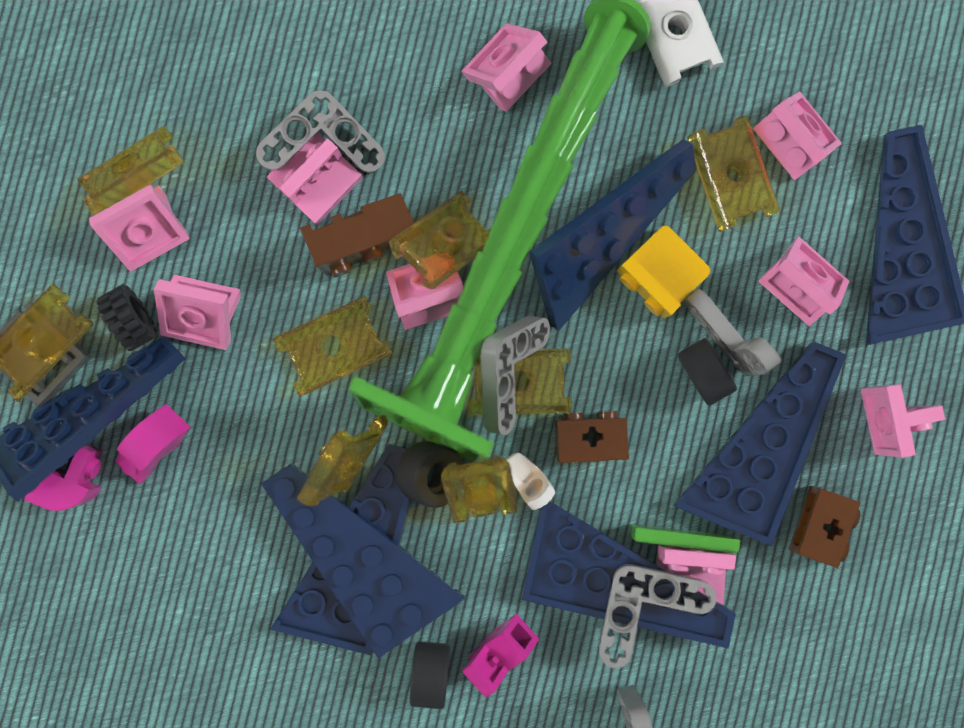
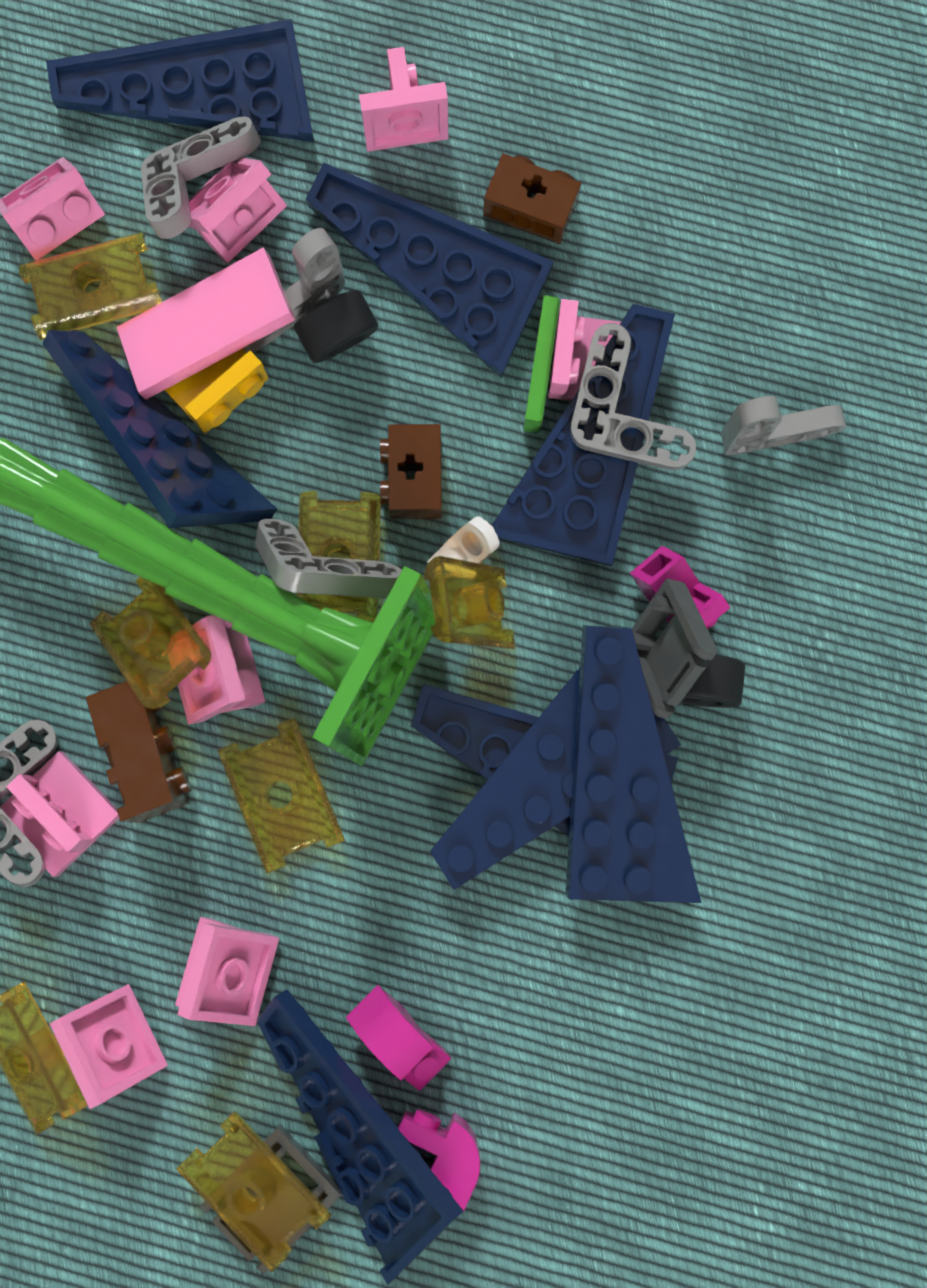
camera: 90 degrees left, 5 degrees down
black tyre [96,284,157,351] -> none
clear yellow piece [297,414,388,506] -> none
black tyre [397,441,465,508] -> none
none -> bright pink tile [116,247,295,400]
none -> light grey beam [141,117,261,239]
none -> dark blue wing [565,625,701,903]
none -> dark grey container [632,578,718,719]

